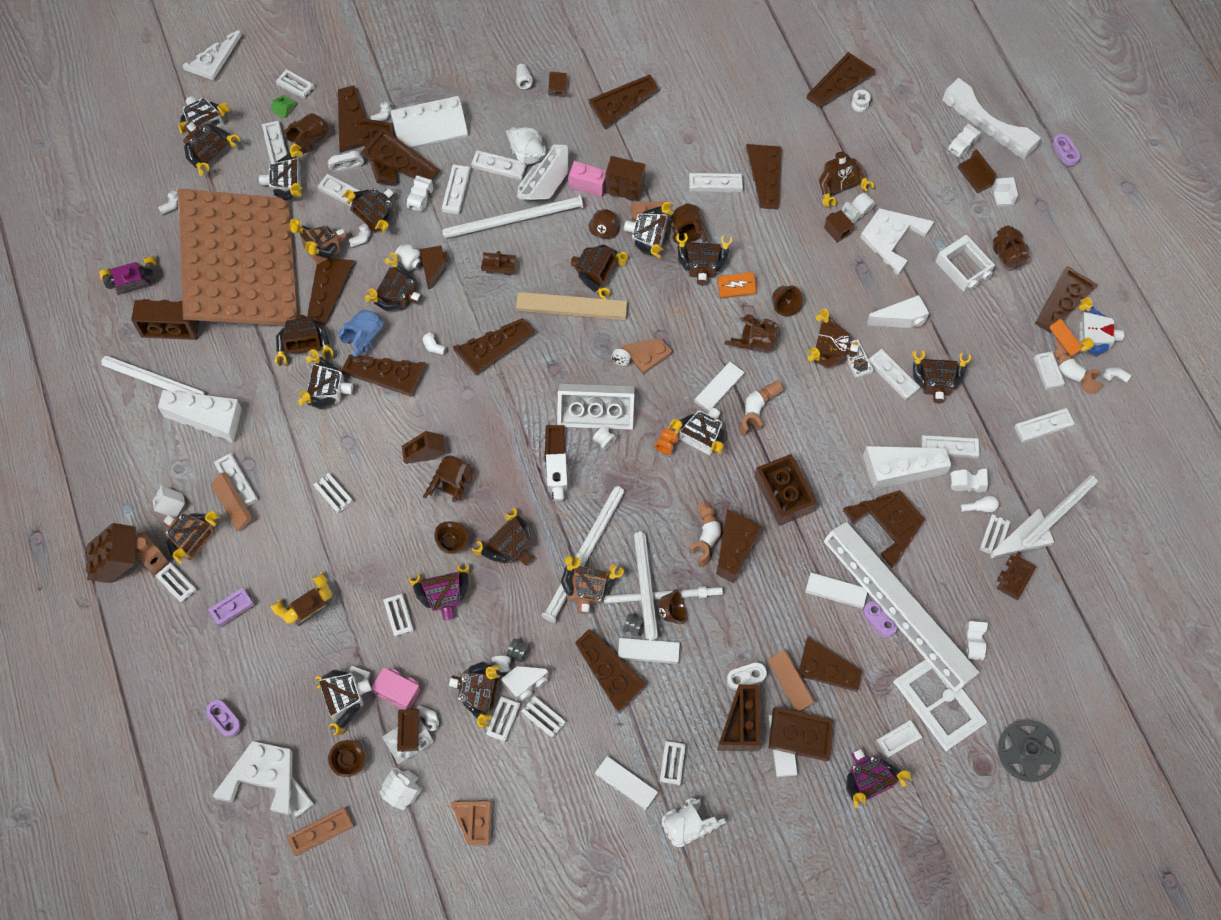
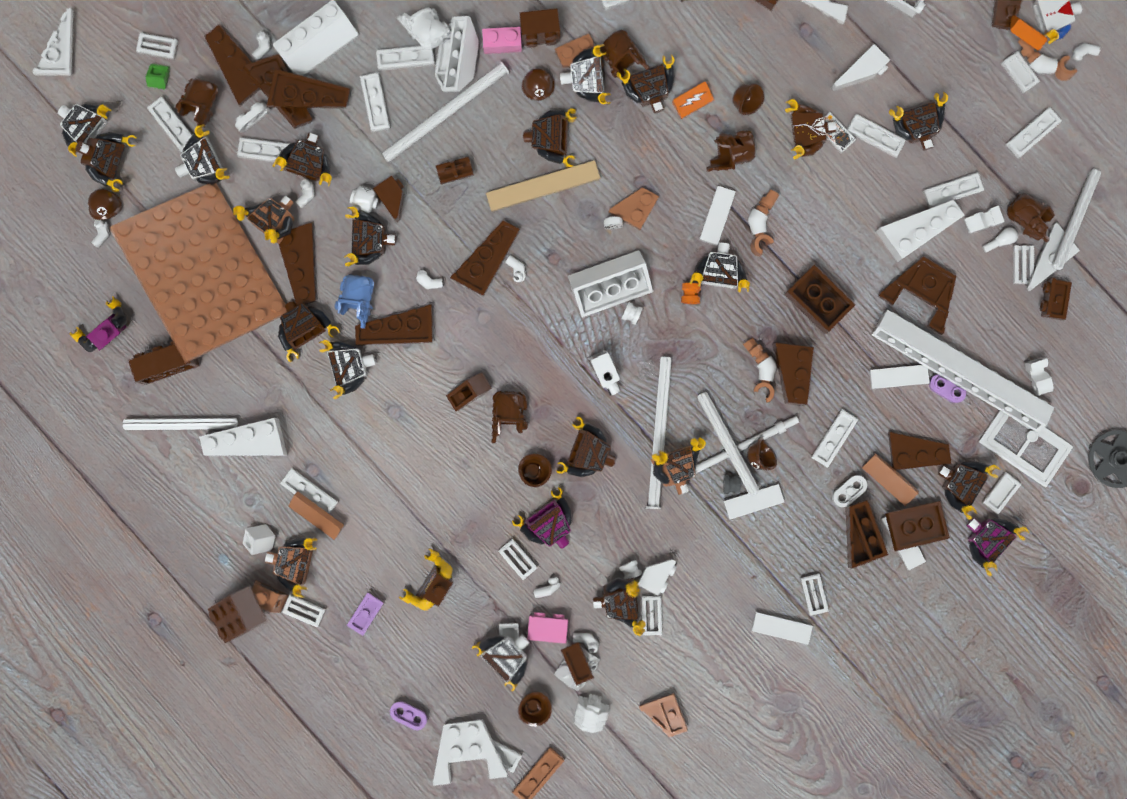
camera: 20 degrees left, 20 degrees up
white tile [313,473,353,514] -> none
white leg [407,176,434,212] -> none
dark grey wheel [506,638,529,663] -> none
white tile [521,696,566,739] -> none
reddish brown tile [544,425,565,462] -> none
reddish brown wing [575,629,647,714] -> none
white helmet [661,797,726,847] -> none
none -> reddish brown helmet [88,189,122,220]
none -> white arm [505,255,526,283]
none -> white arm [534,577,560,598]
none -> white tile [811,409,858,468]
none -> torso [938,461,1001,520]
none -> reddish brown helmet [1007,193,1055,242]

